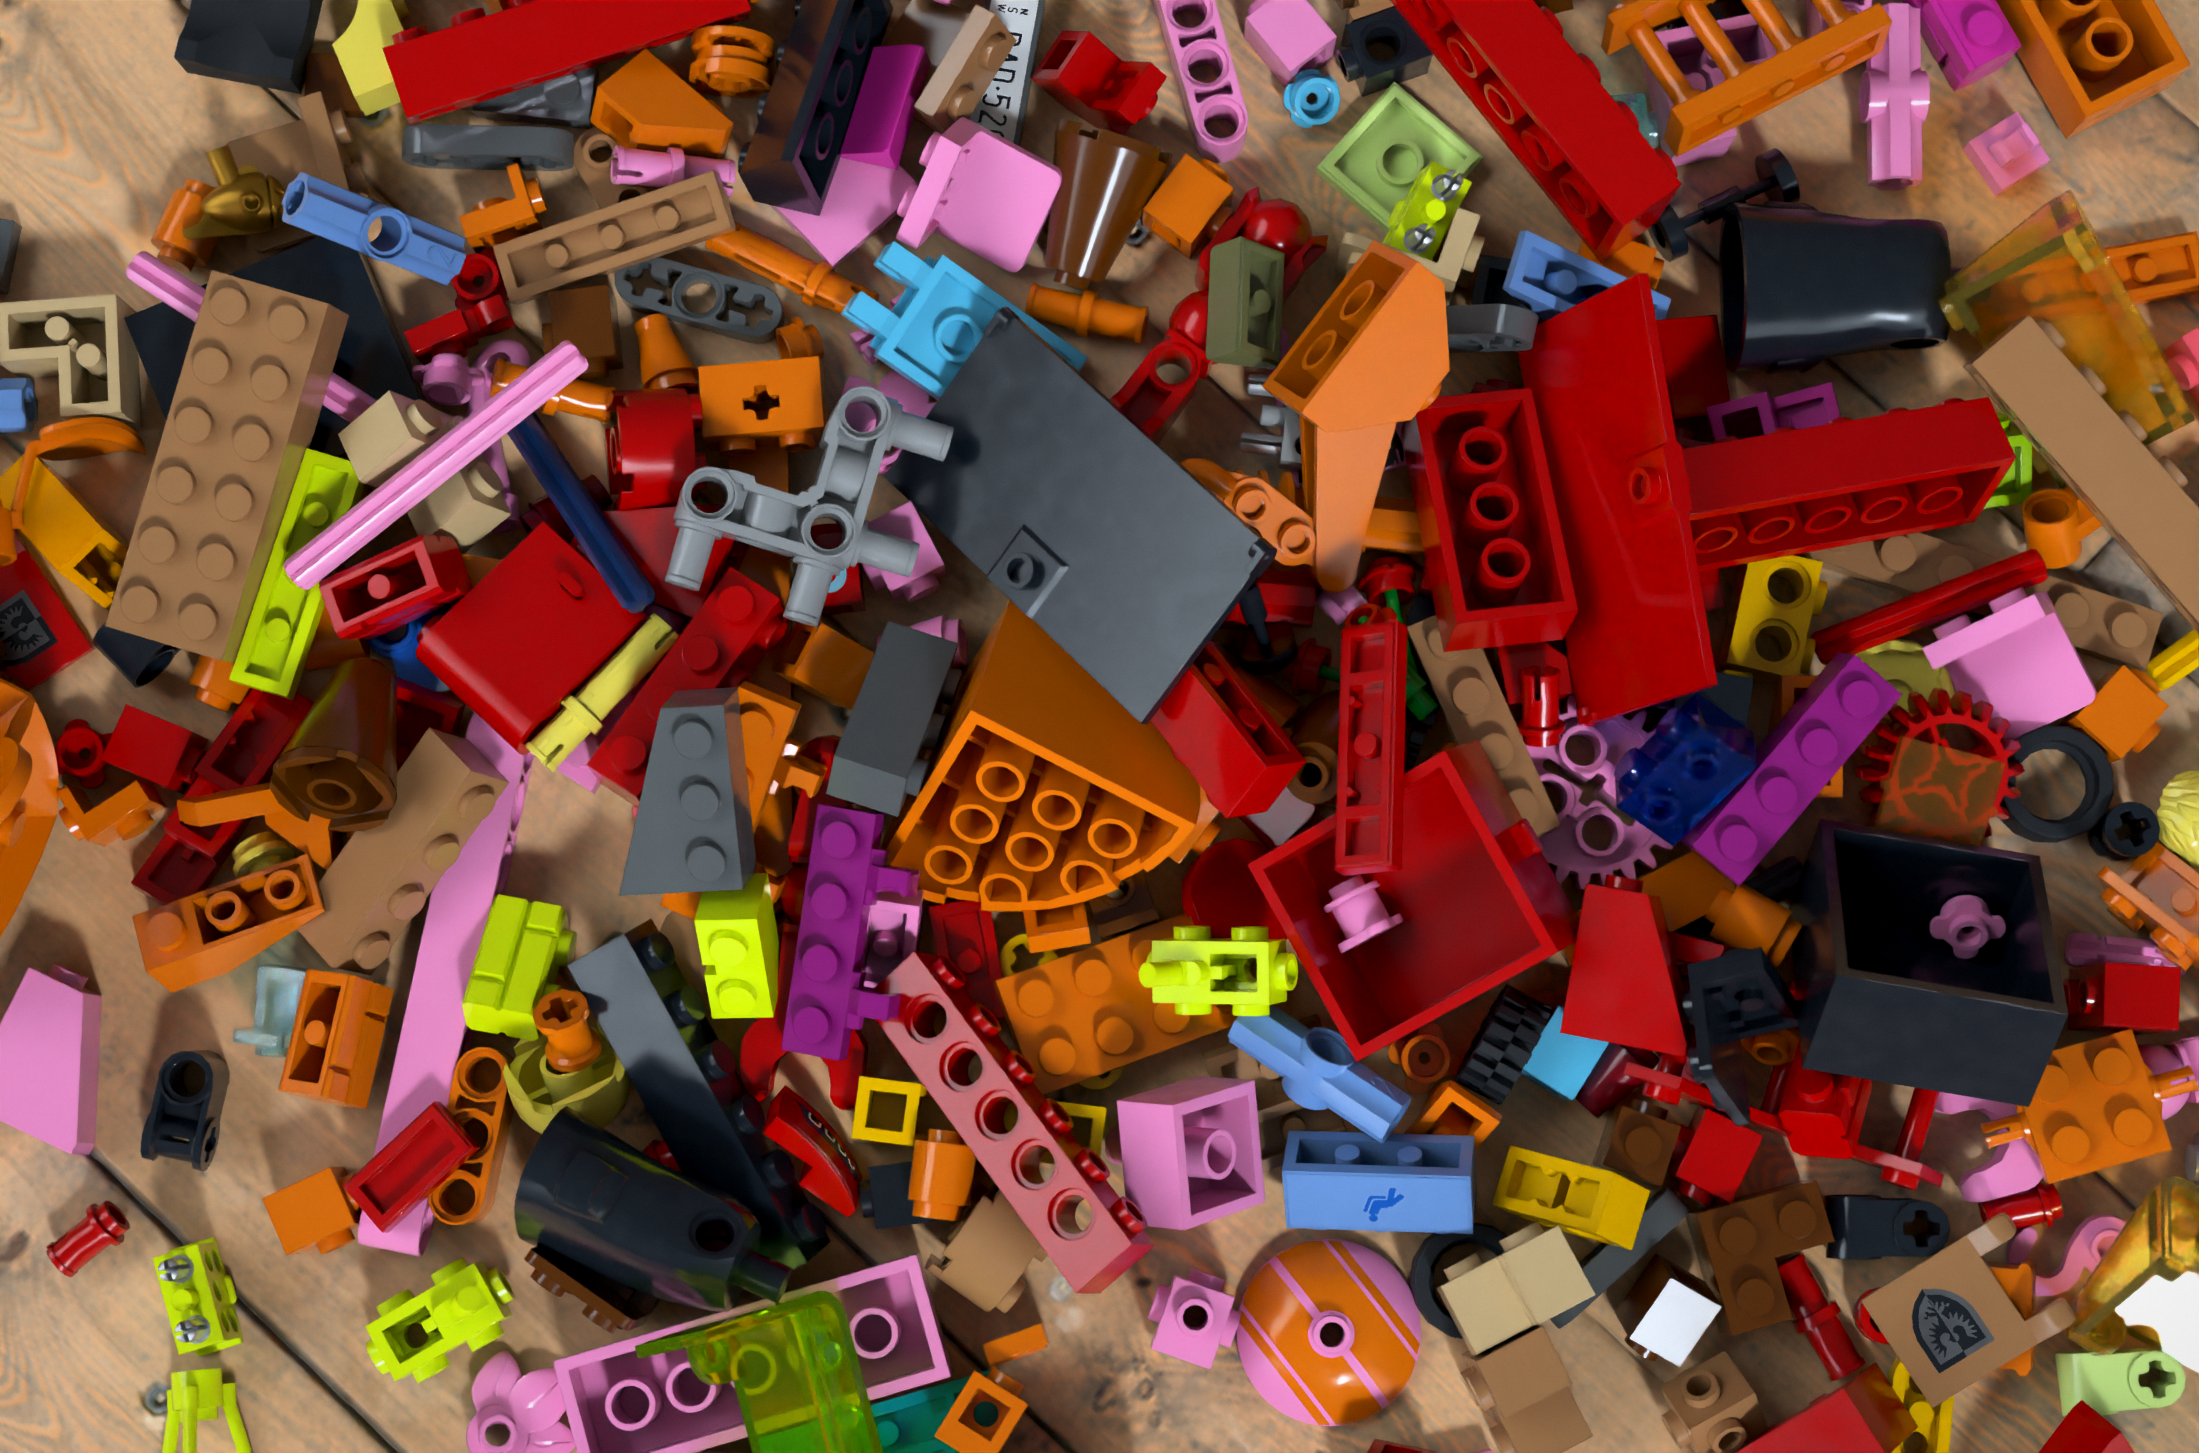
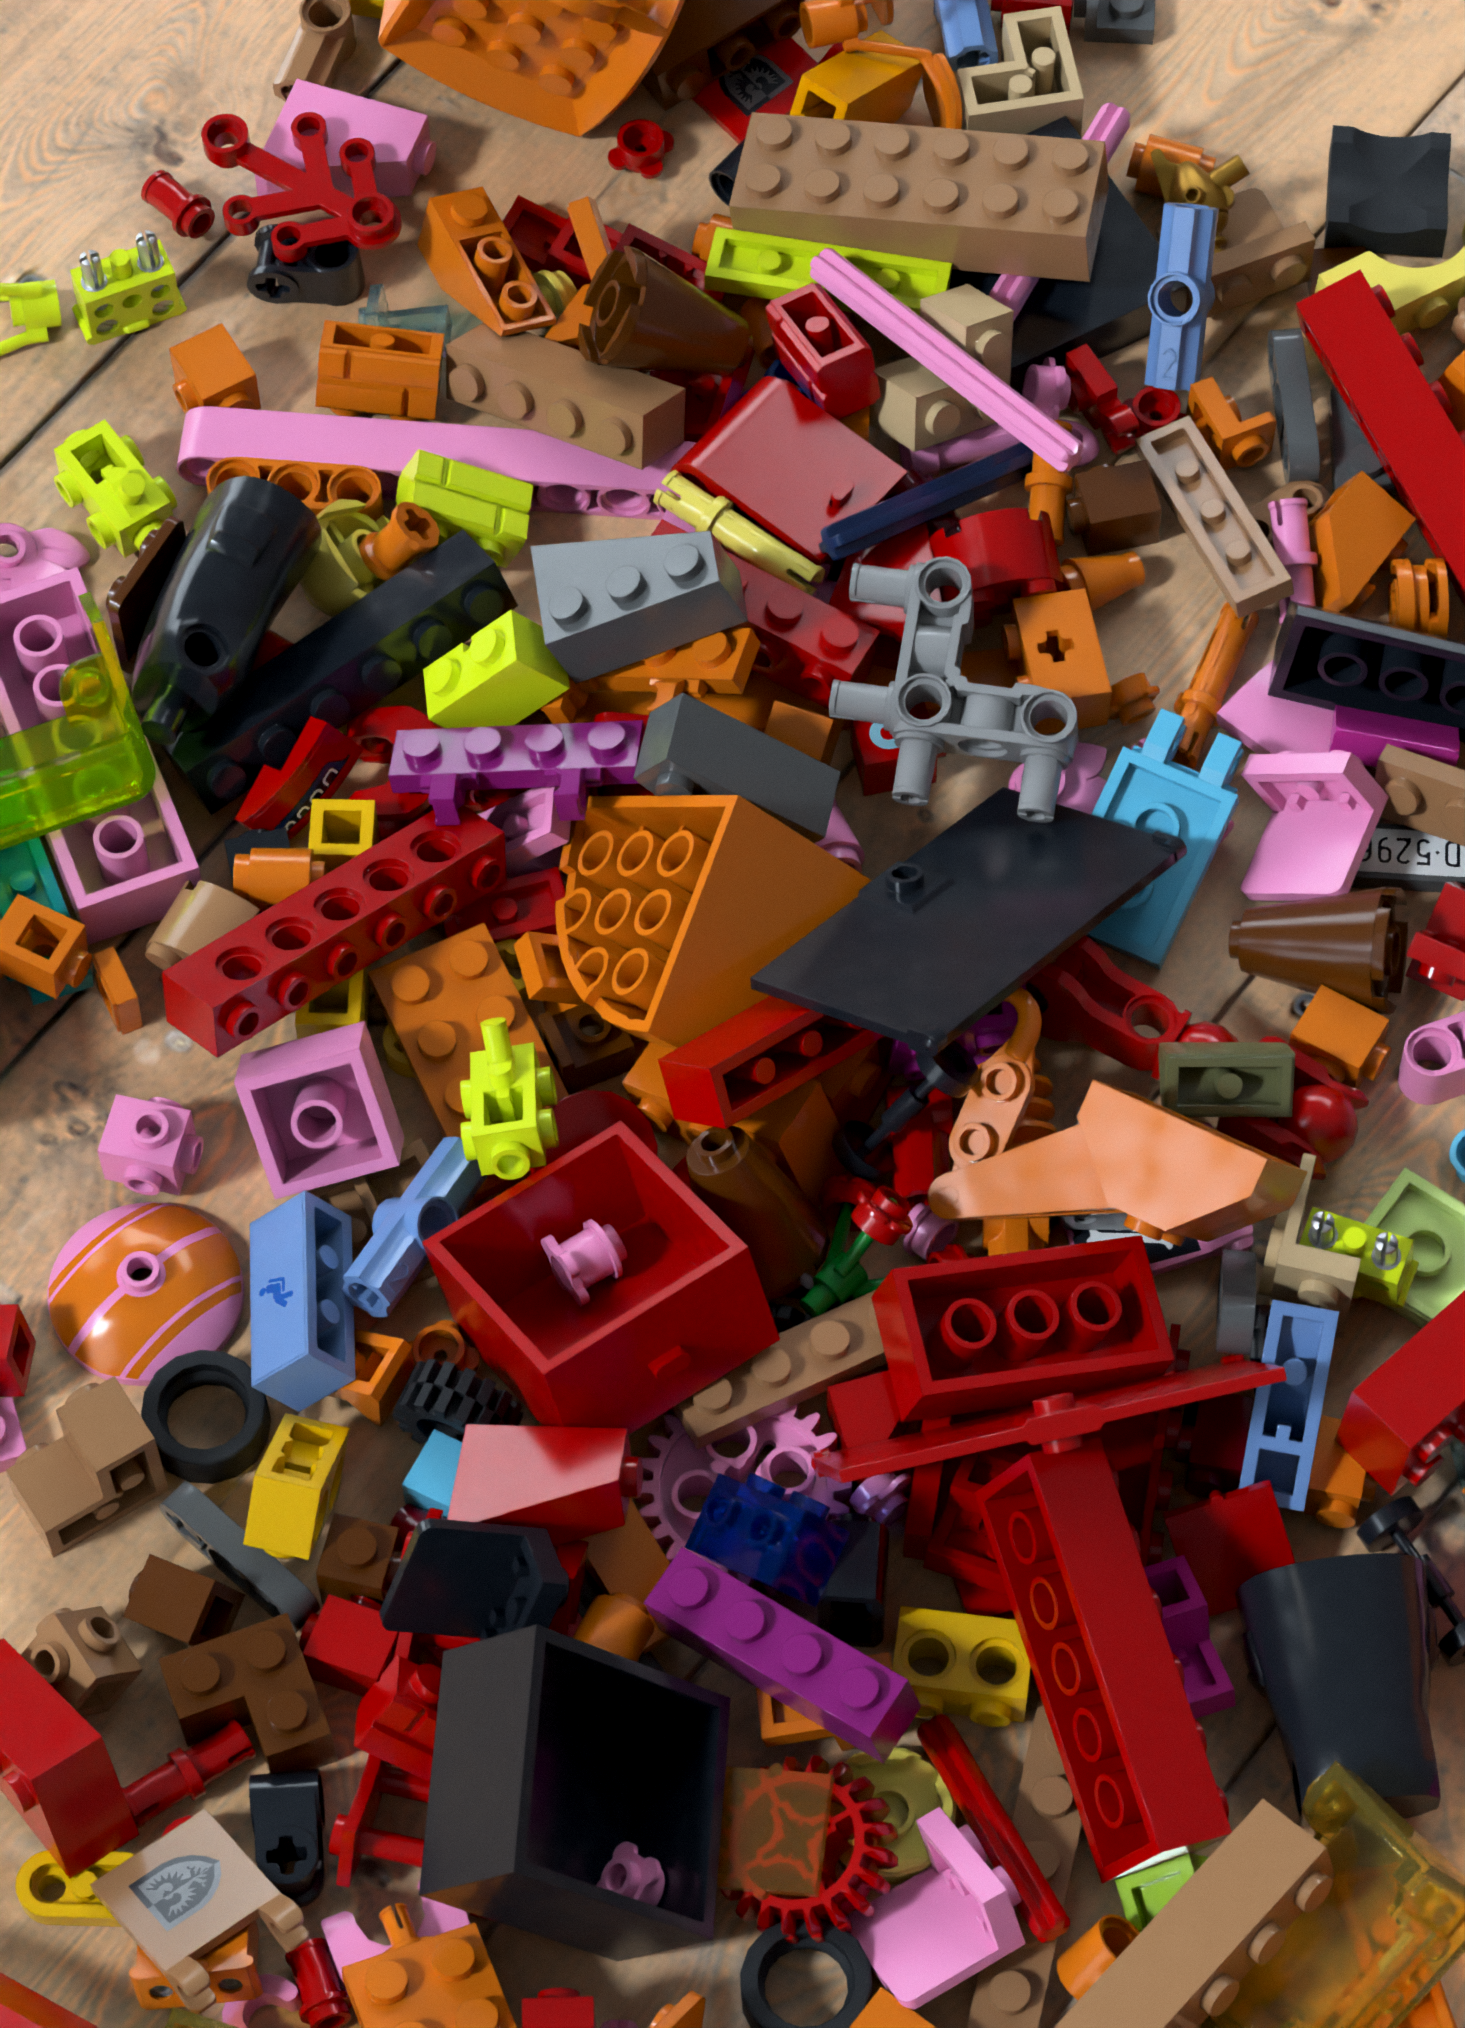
camera: 85 degrees right, 20 degrees down
orange bracket [56,780,166,847] -> none
red brick [100,704,209,794] -> none
red tile [343,1101,480,1233] -> none
dark grey beam [615,257,785,344] -> none
bright pink brick [861,501,947,602] -> none
orange pin [1025,283,1149,345] -> none
red plate [1334,620,1408,876] -> none
tan brick [1437,1221,1596,1355] -> none
red pin [1517,666,1565,747] -> none
none -> red plant [201,112,402,263]

